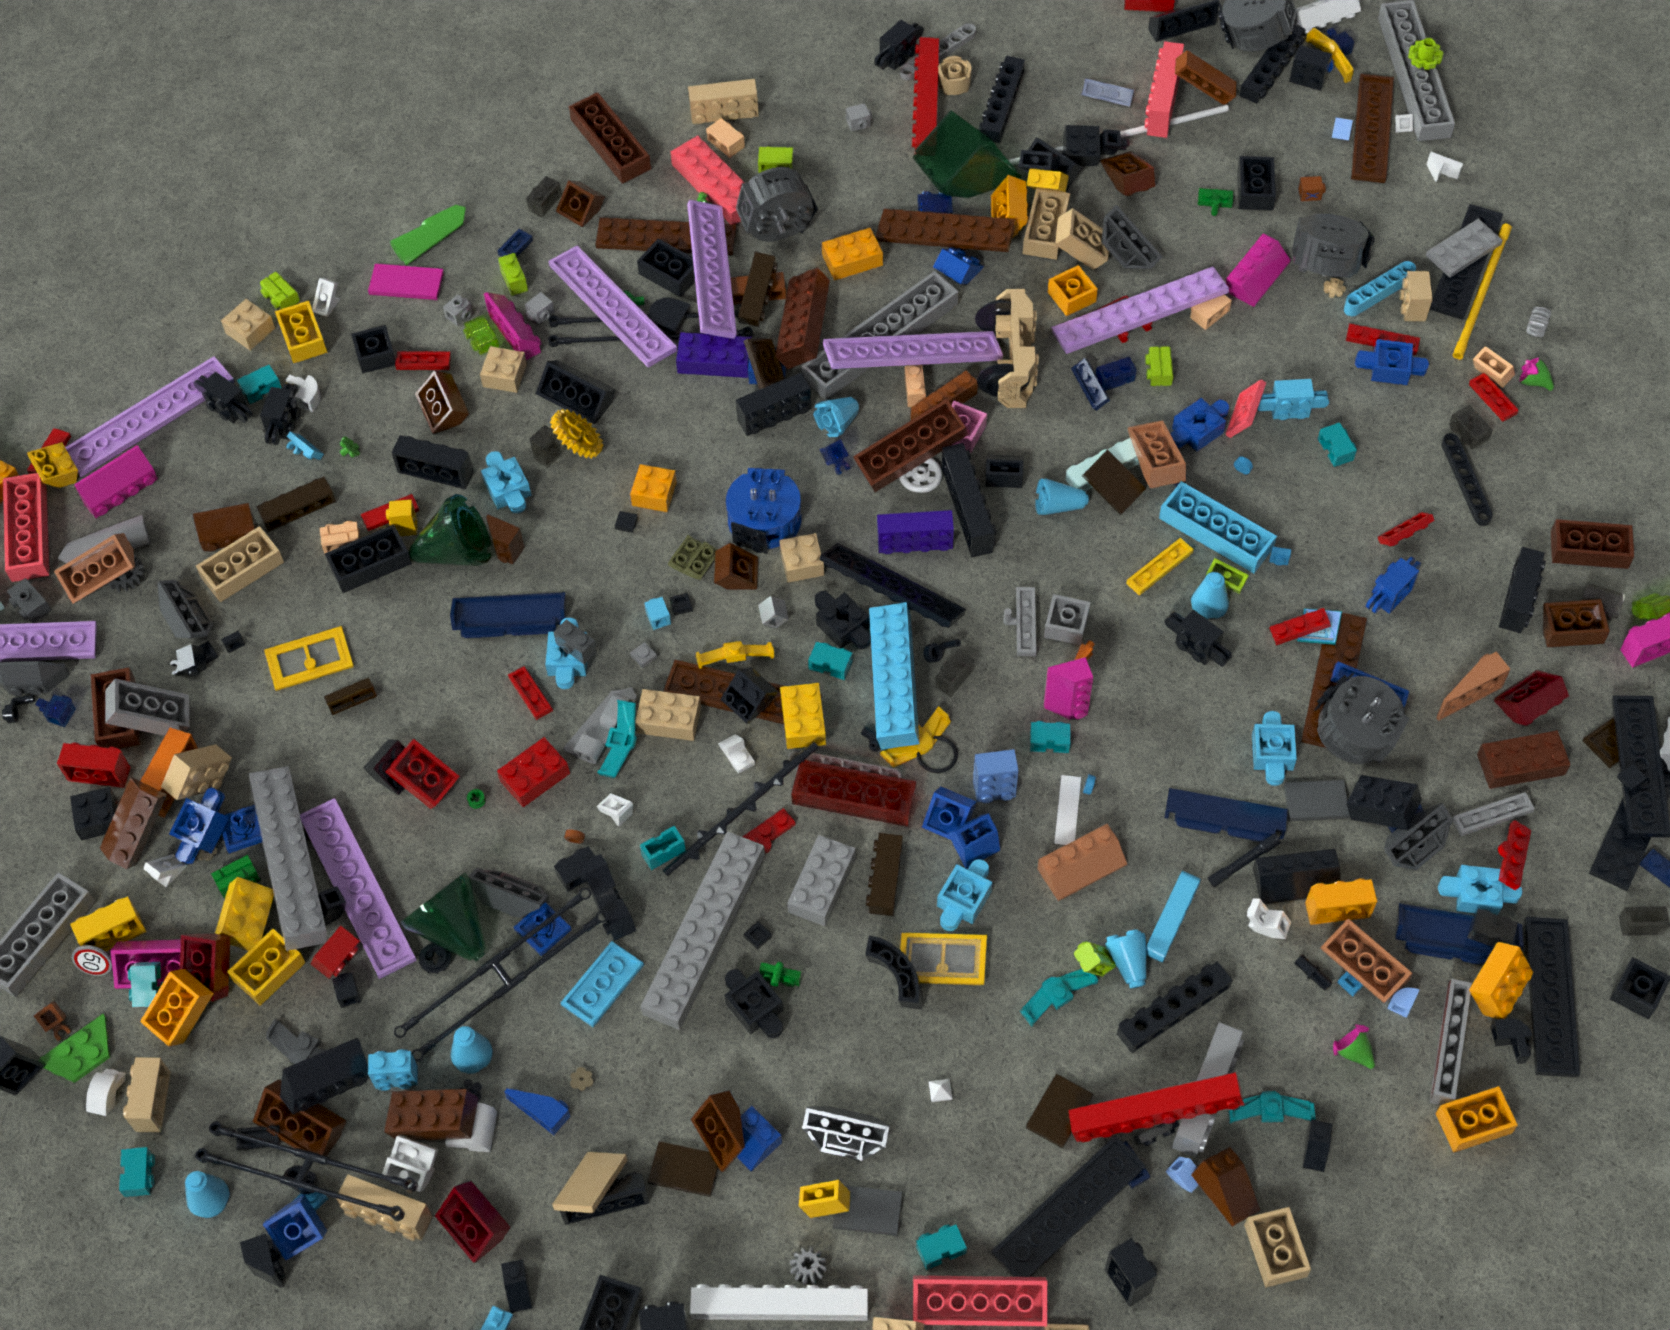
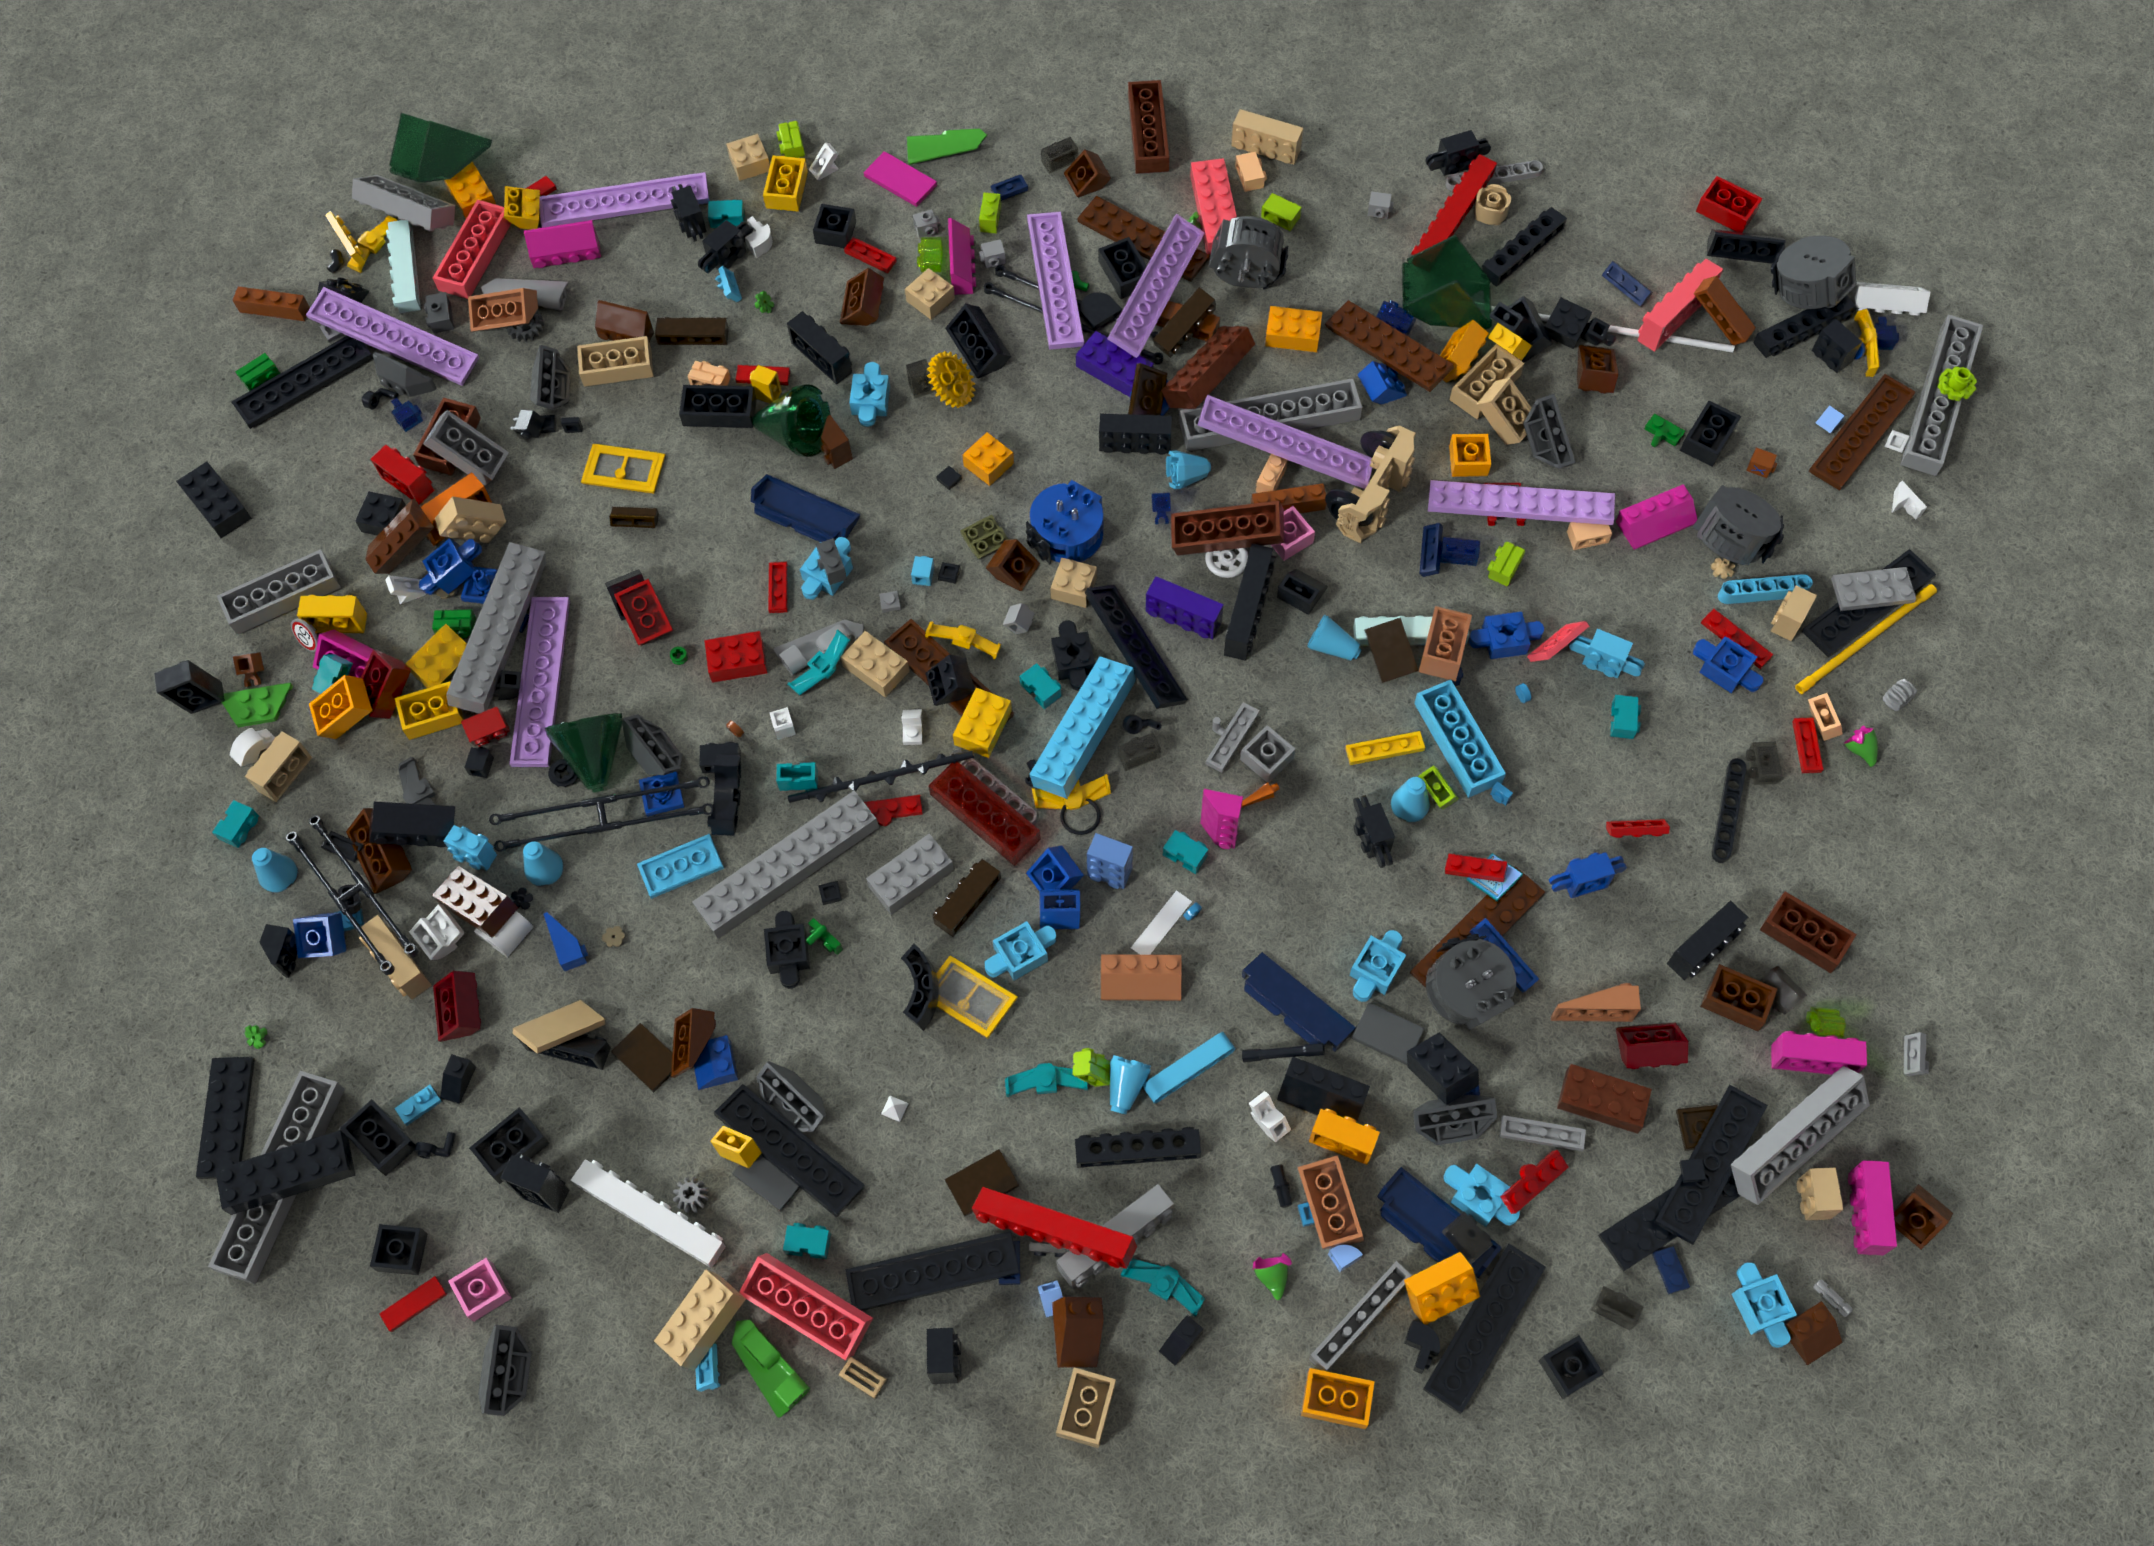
camera: 30 degrees right, 5 degrees up
none -> black plate [714,1084,865,1218]

